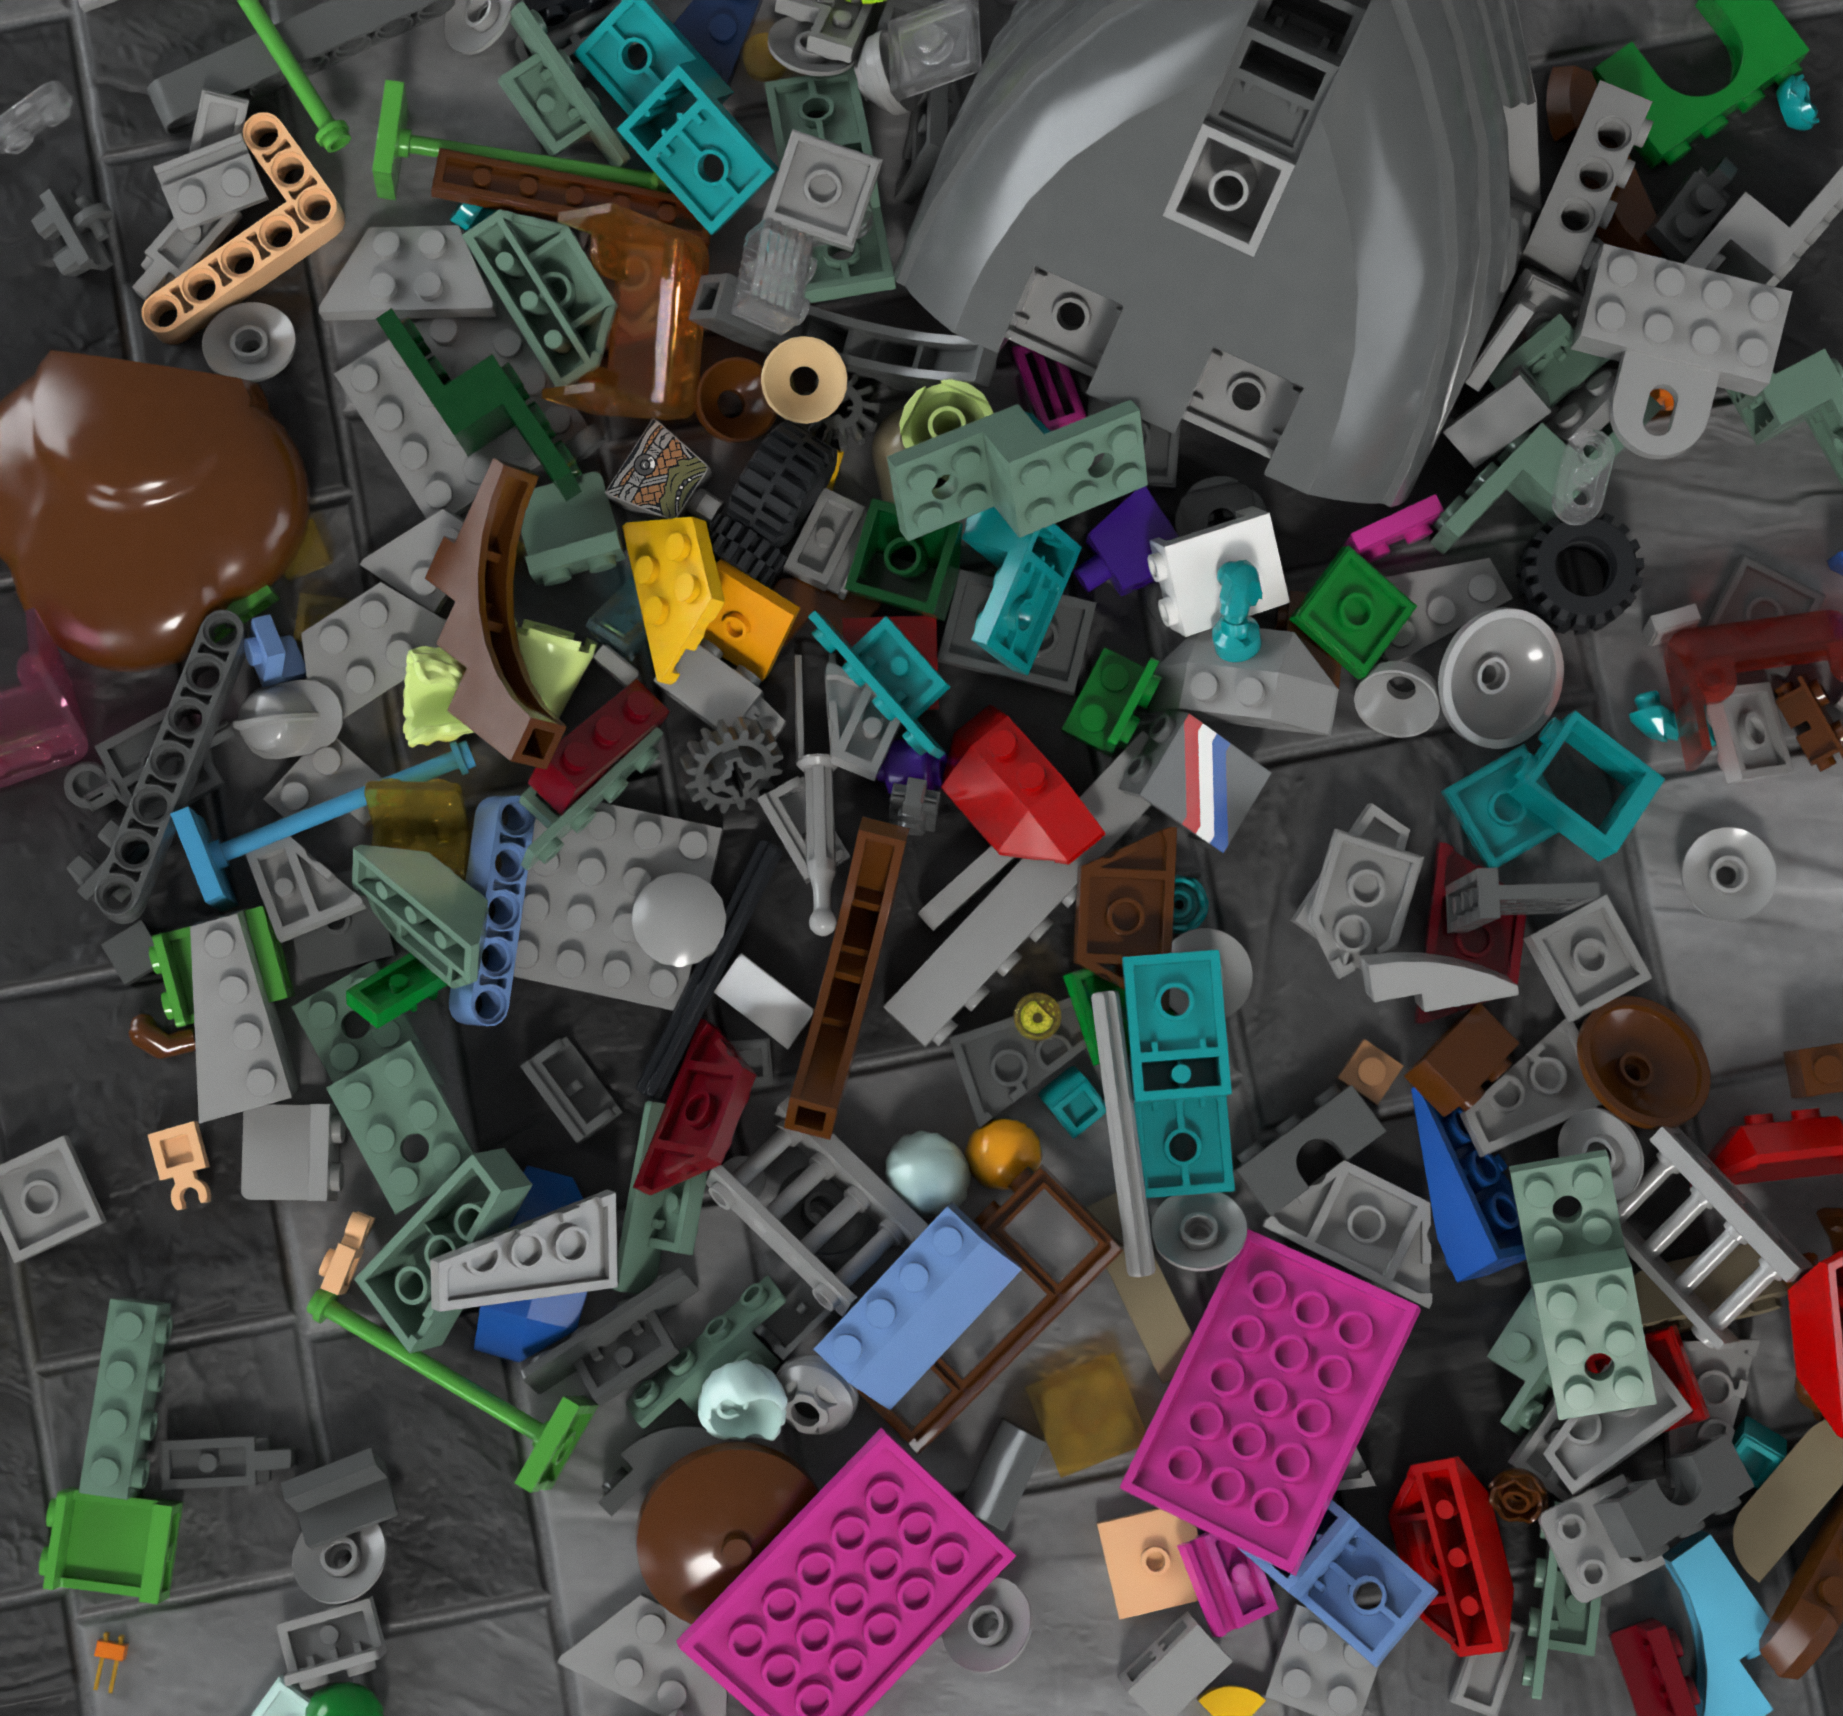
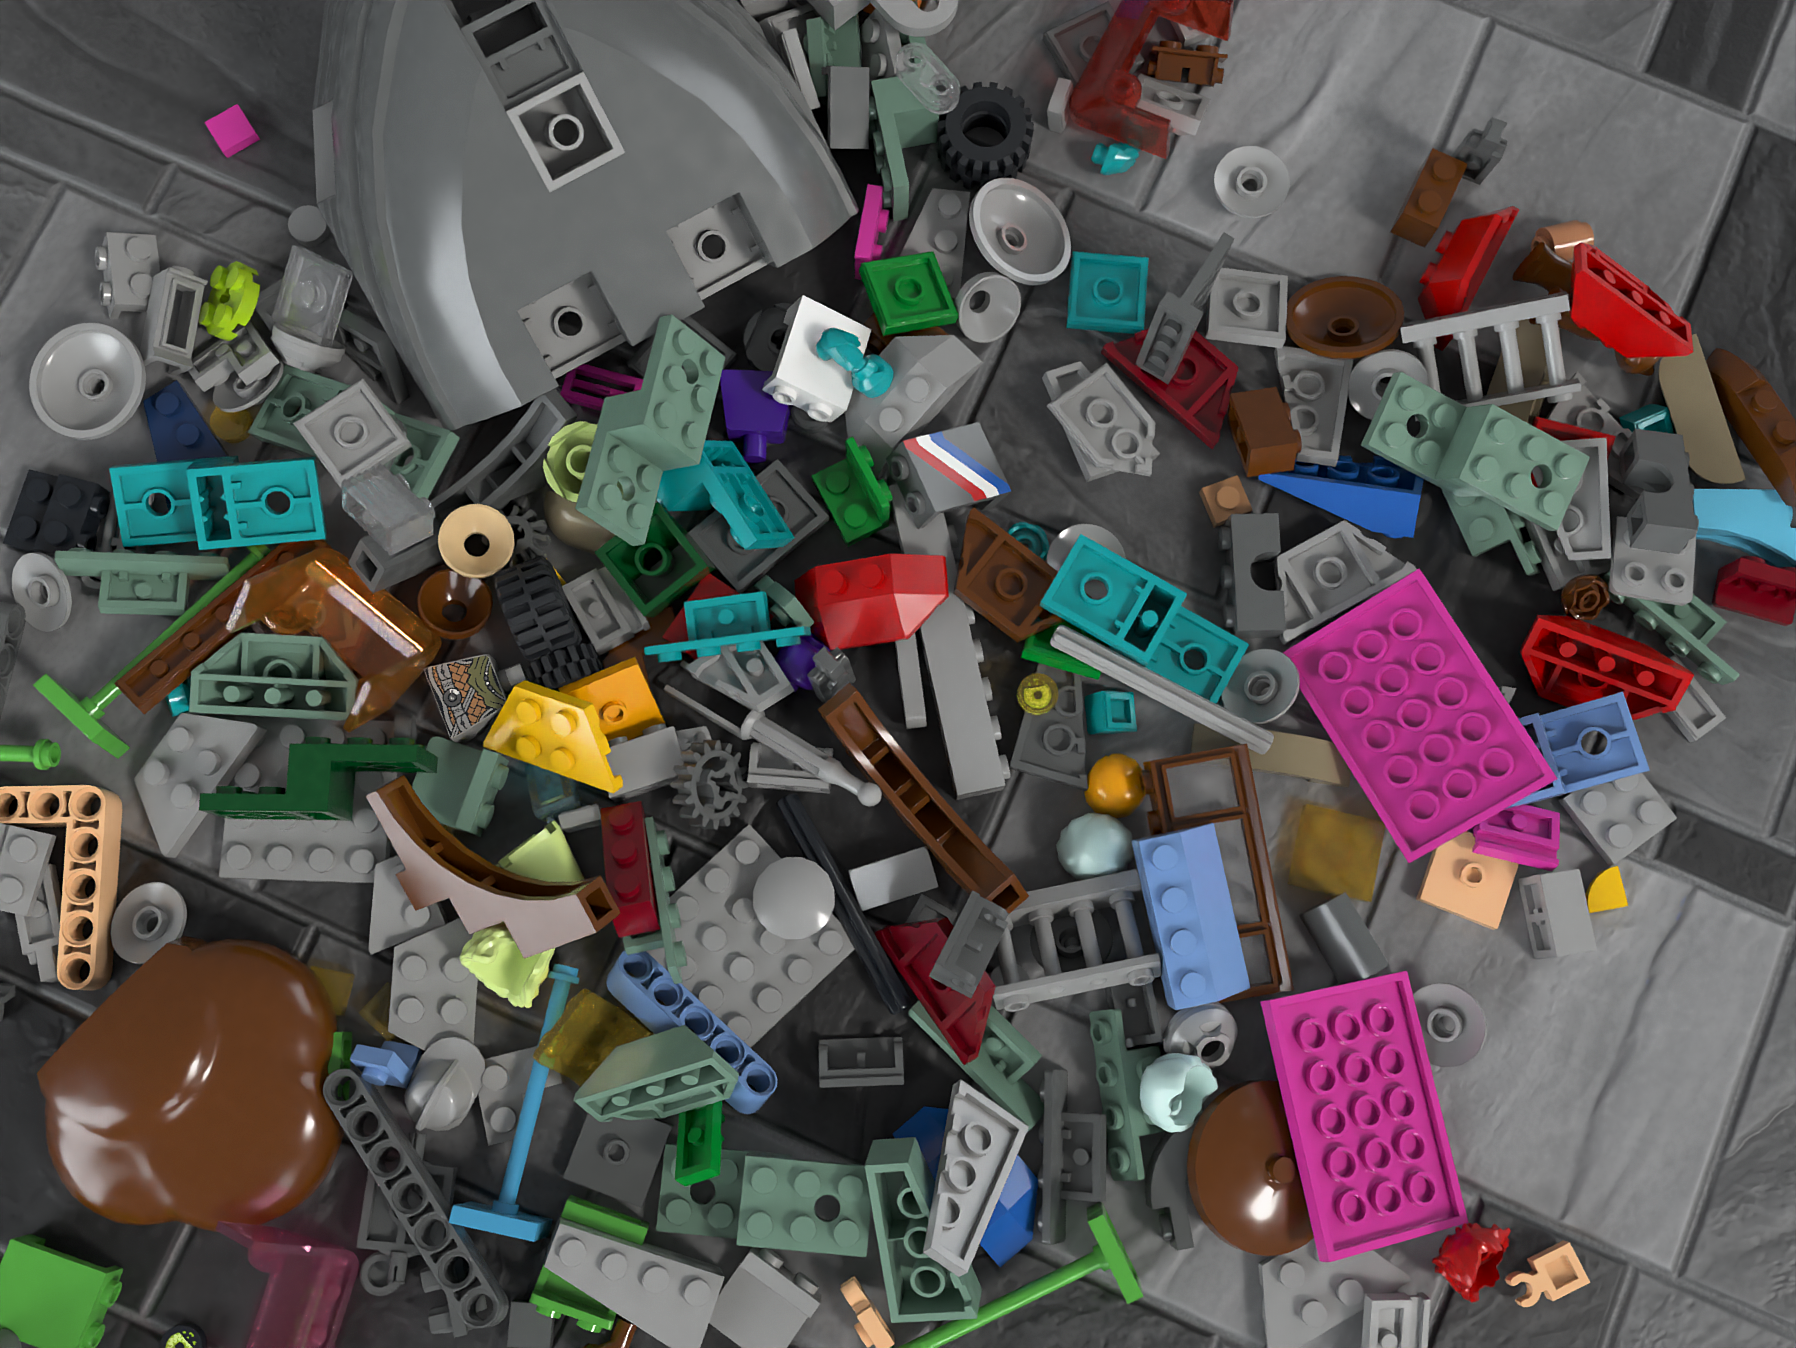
camera: 60 degrees left, 5 degrees down
light grey wing [245,836,366,943] -> none
light grey slope [1360,952,1519,1012] -> none
teal window [1509,710,1665,862] -> none
none -> sand green plate [754,575,814,627]
none -> dark grey hinge [929,890,1008,998]

